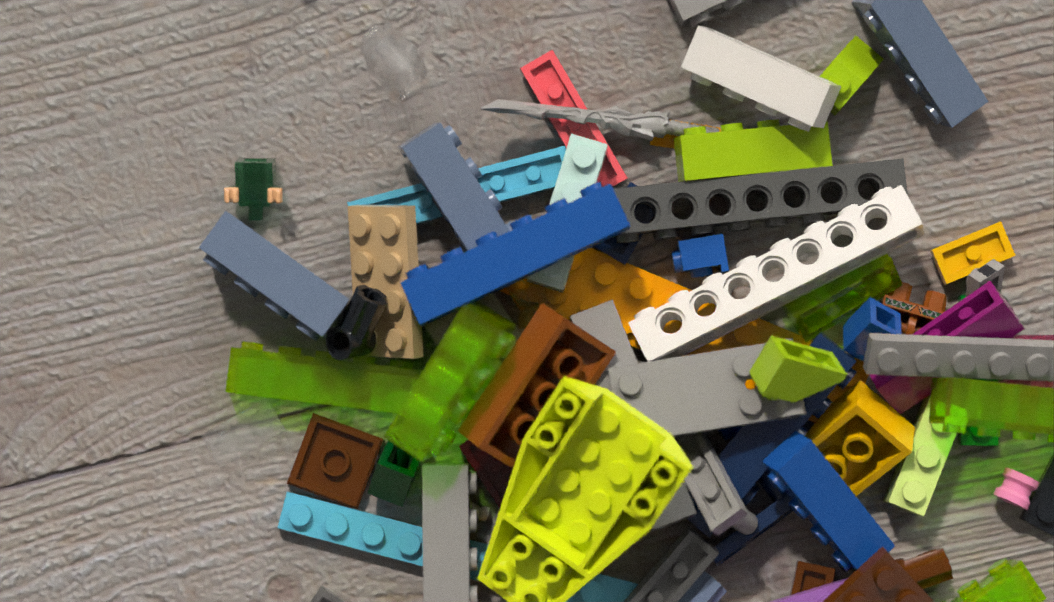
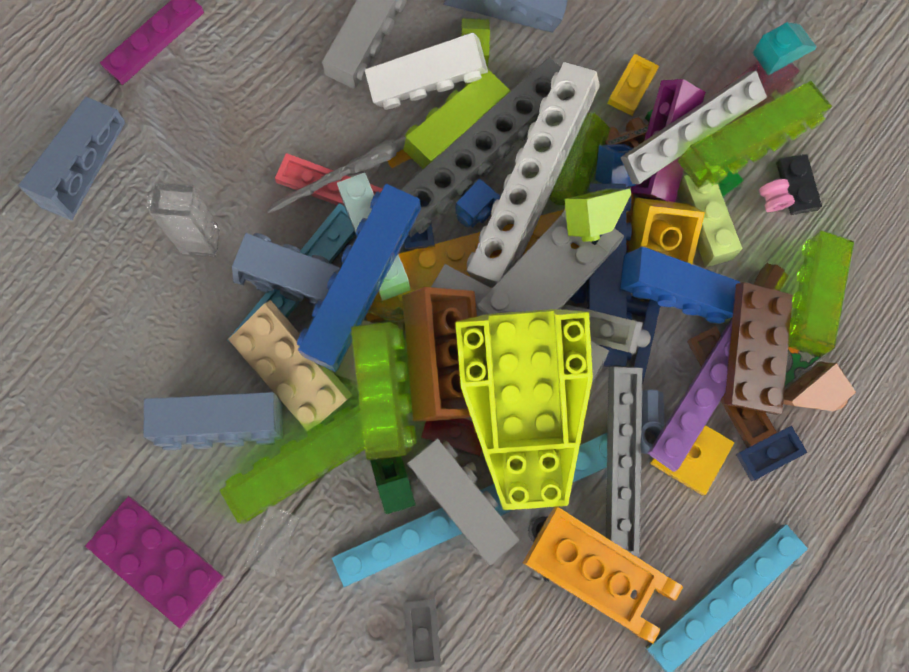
camera: 45 degrees left, 10 degrees down
clear green piece [224,158,283,221] -> none
reddish brown tile [287,413,384,510] -> none
black piece [326,285,387,360] -> none
light grey plate [965,259,1005,297] -> none
none -> magenta plate [85,496,225,629]

